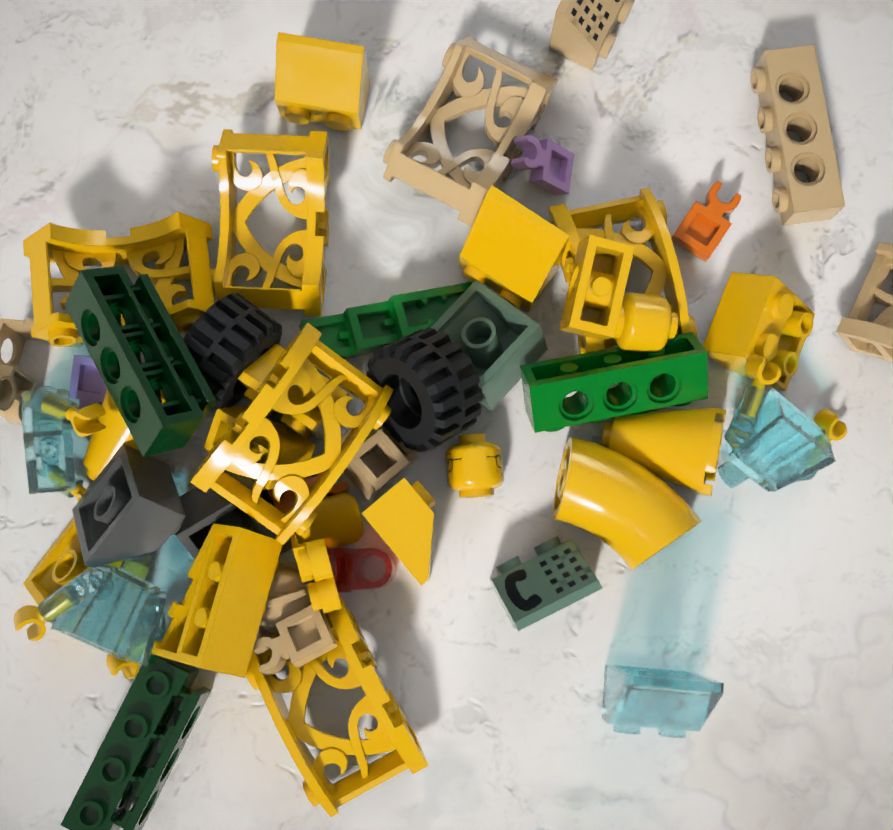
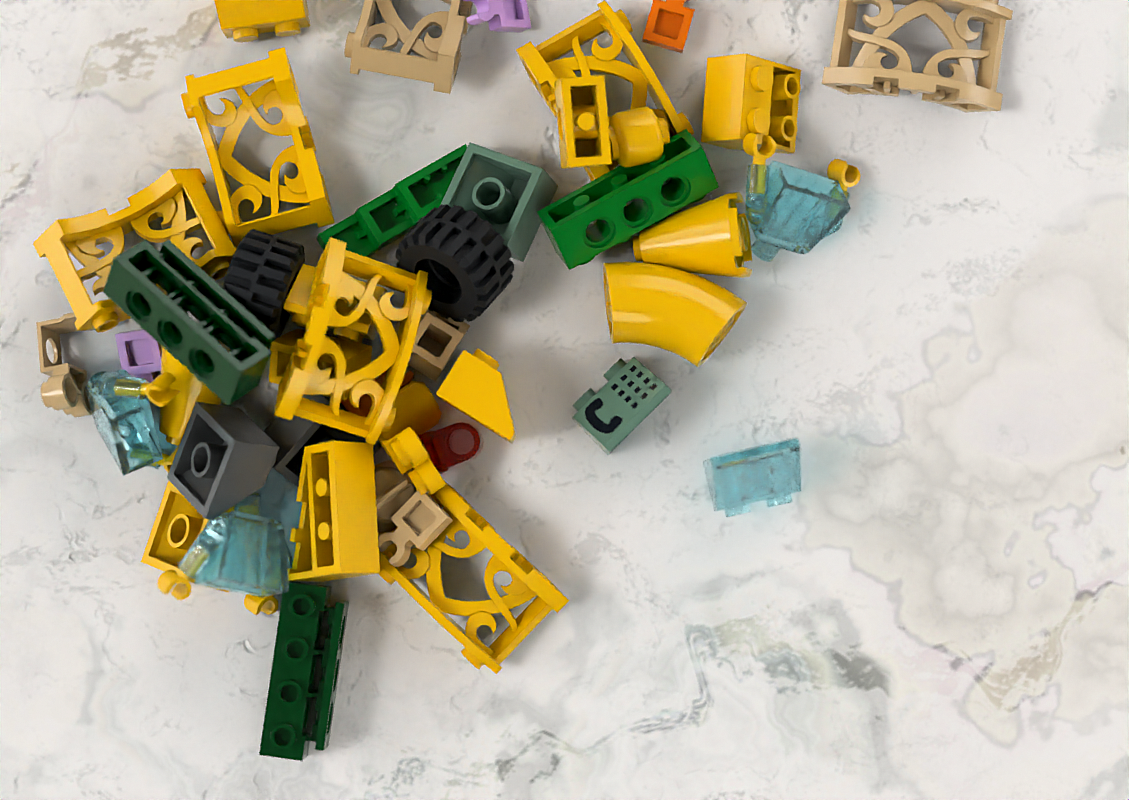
camera: 20 degrees left, 5 degrees up
yellow head [445,434,504,498] -> none
yellow slope [459,185,570,313] -> none

